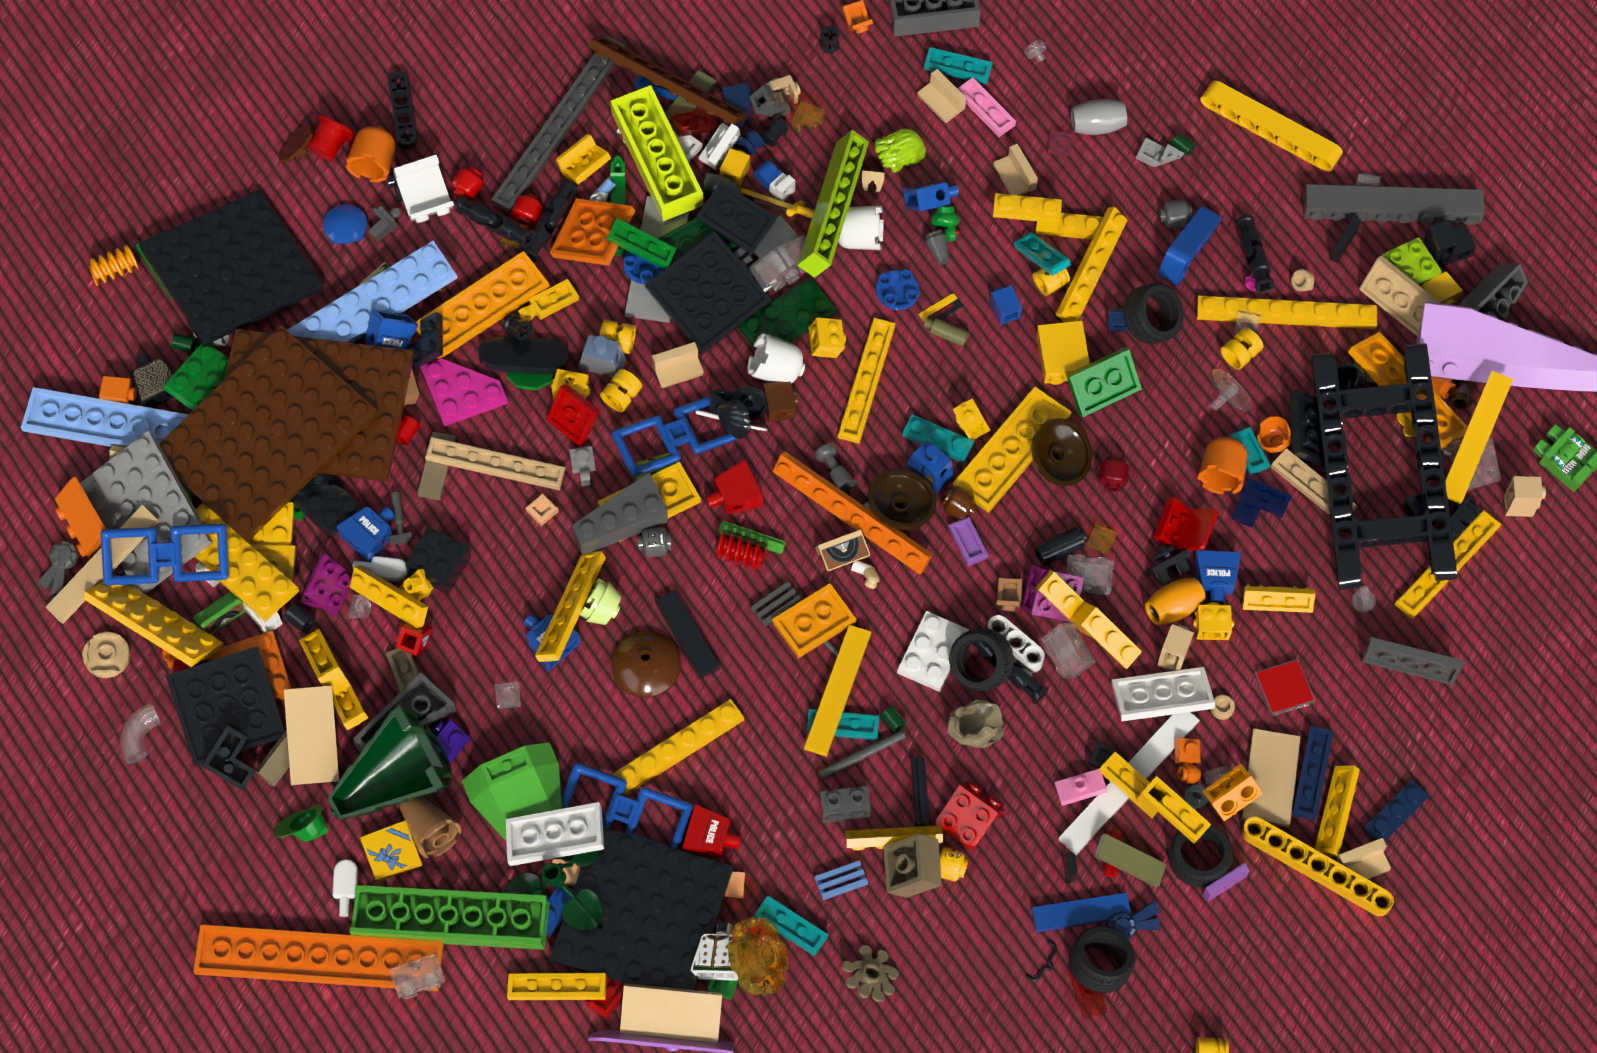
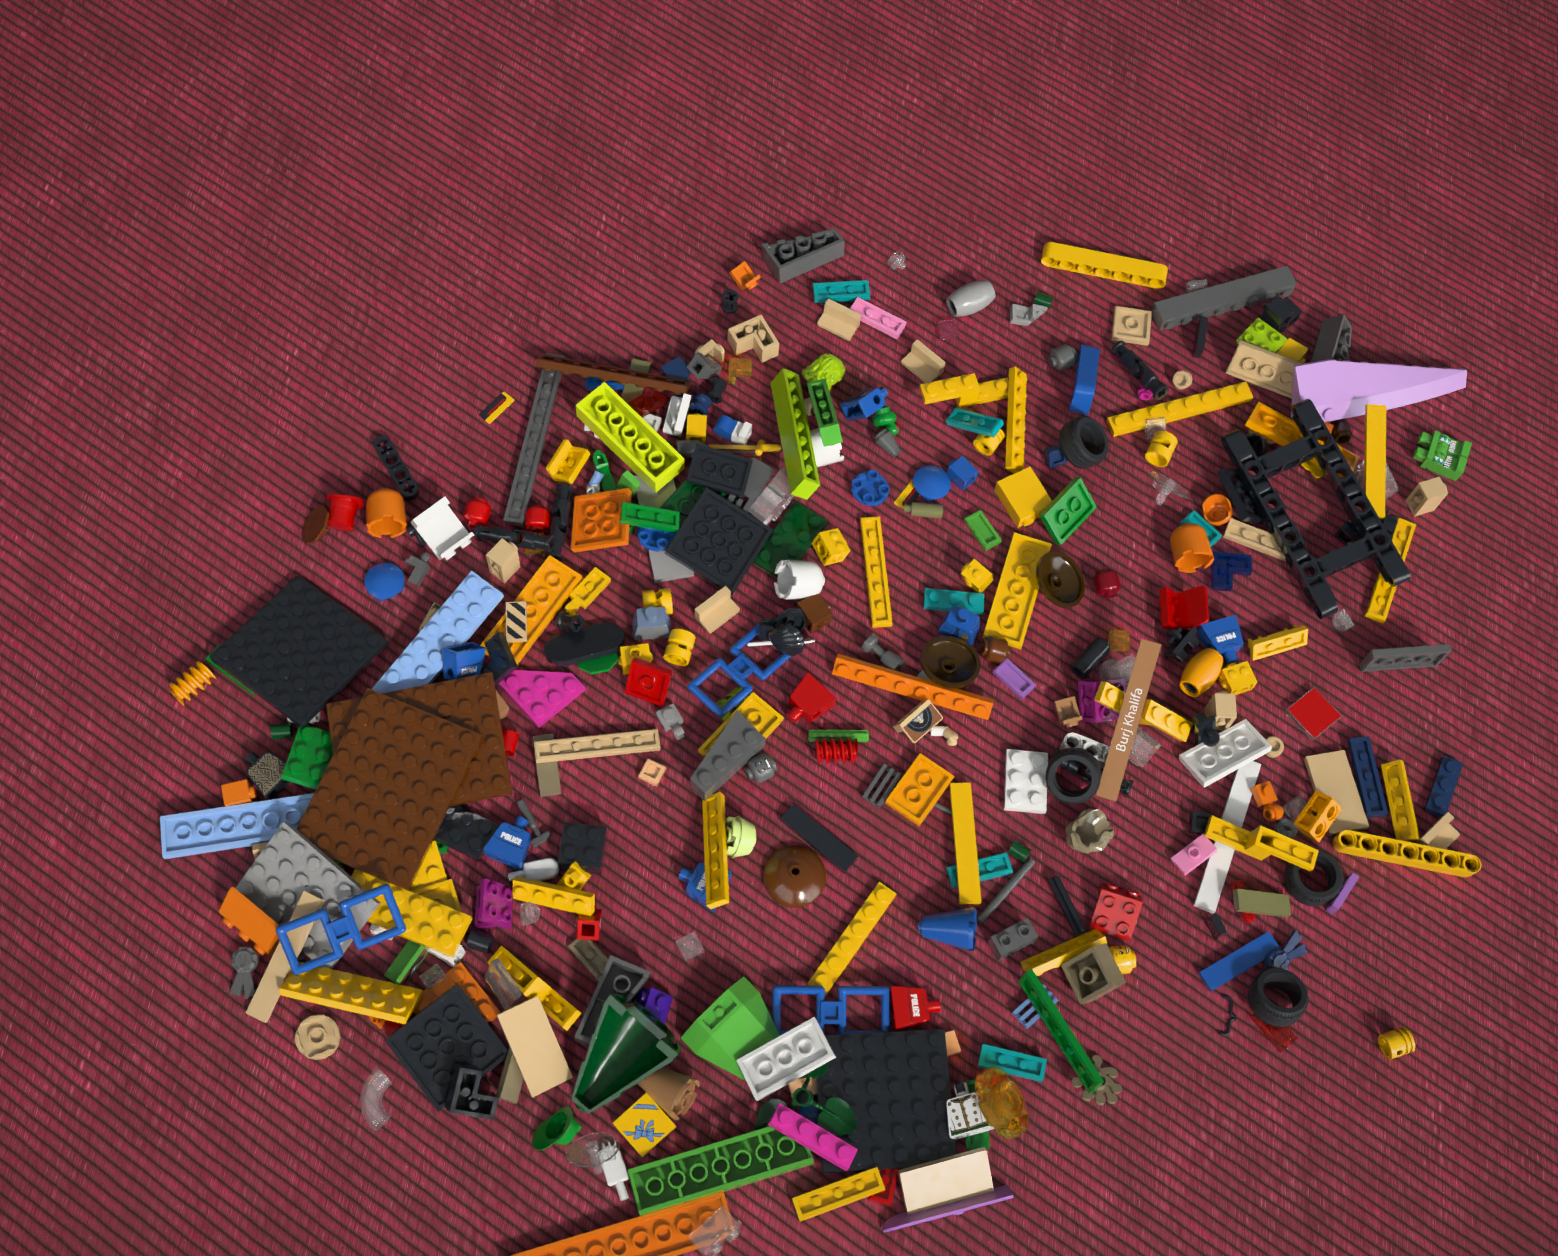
camera: 25 degrees left, 0 degrees up
none -> clear tile [419,963,447,989]
none -> sticker [479,392,515,424]
none -> clear tile [484,958,522,1010]
none -> tan brick [486,538,520,584]
none -> tan tile [506,601,527,643]
none -> clear shield [566,1132,620,1174]
none -> bright green tile [615,470,641,499]
none -> tan brick [727,315,779,363]
none -> dark pink plate [768,1103,858,1171]
none -> bright green brick [807,378,843,447]
none -> blue dish [912,466,951,501]
none -> blue cone [918,908,977,951]
none -> bright green tile [964,510,1002,551]
none -> green tile [1018,969,1104,1093]
none -> medium nougat tile [1096,639,1162,802]
none -> tan tile [1111,306,1152,346]
none -> black hips [1192,711,1220,747]

